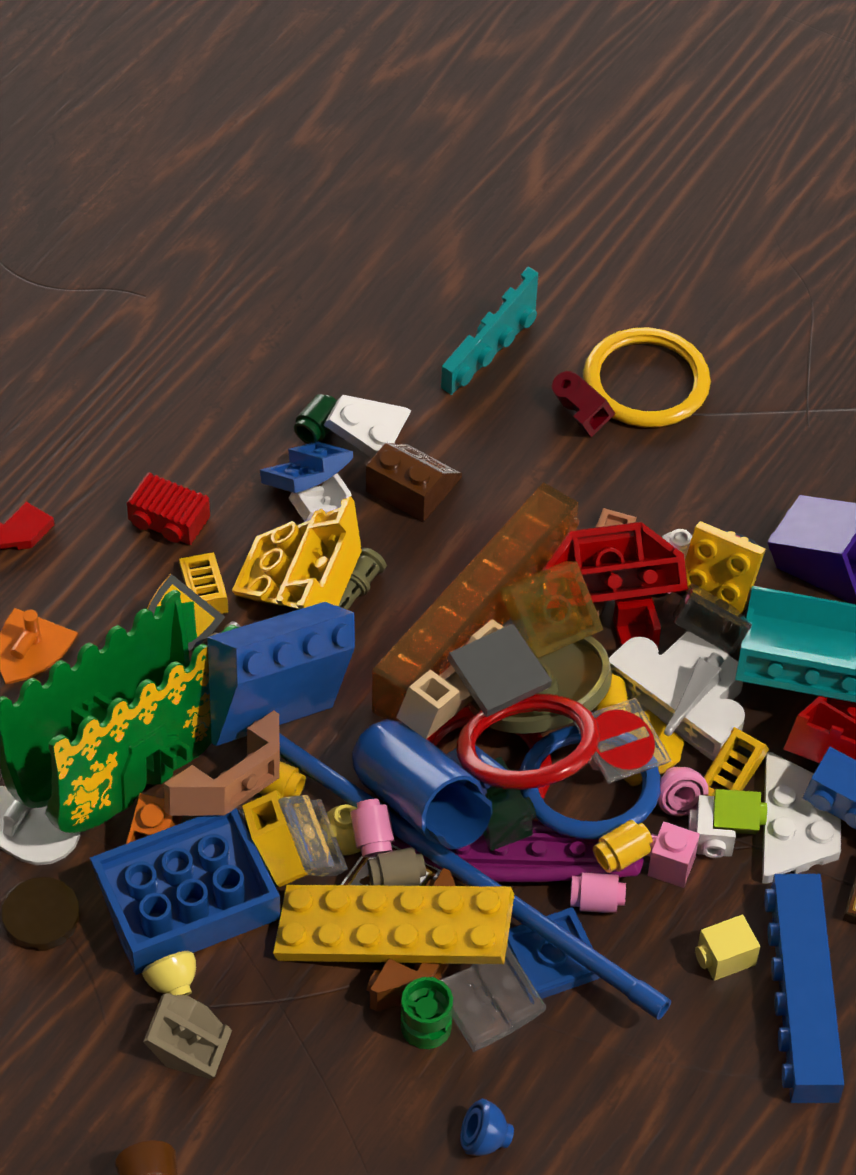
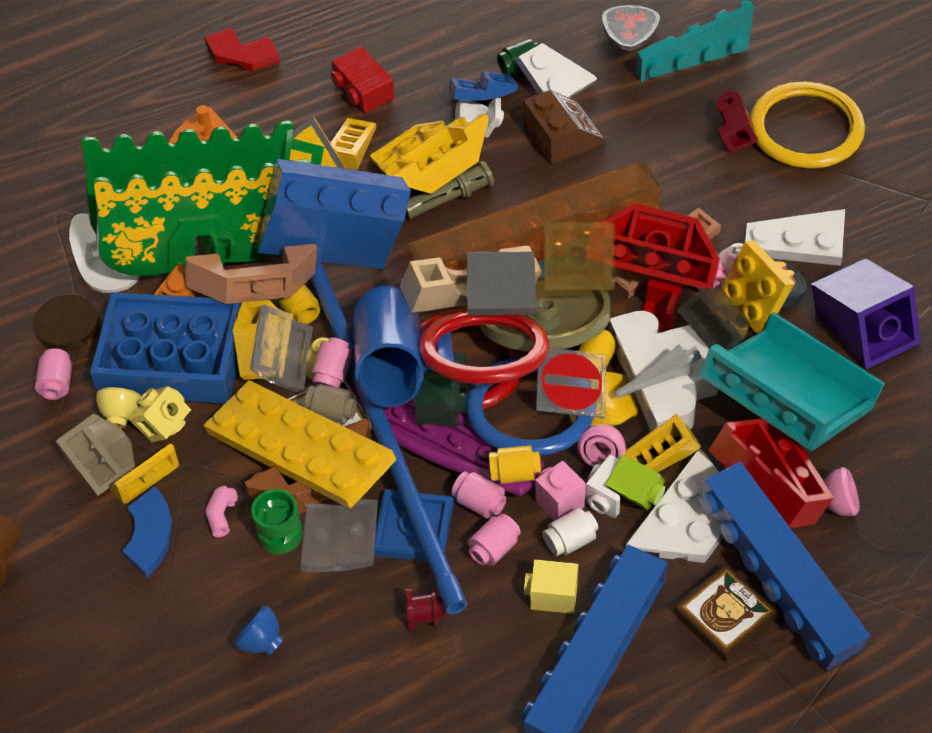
camera: 35 degrees right, 0 degrees up
none -> bright pink brick [35,349,72,400]
none -> yellow slope [110,443,179,505]
none -> blue tile [122,486,172,578]
none -> light yellow brick [129,386,191,442]
none -> bright pink arm [205,486,238,537]
none -> dark red brick [406,587,446,631]
none -> bright pink brick [468,513,521,566]
none -> white brick [542,508,598,557]
none -> shield [602,5,660,51]
none -> white wing [745,209,845,266]

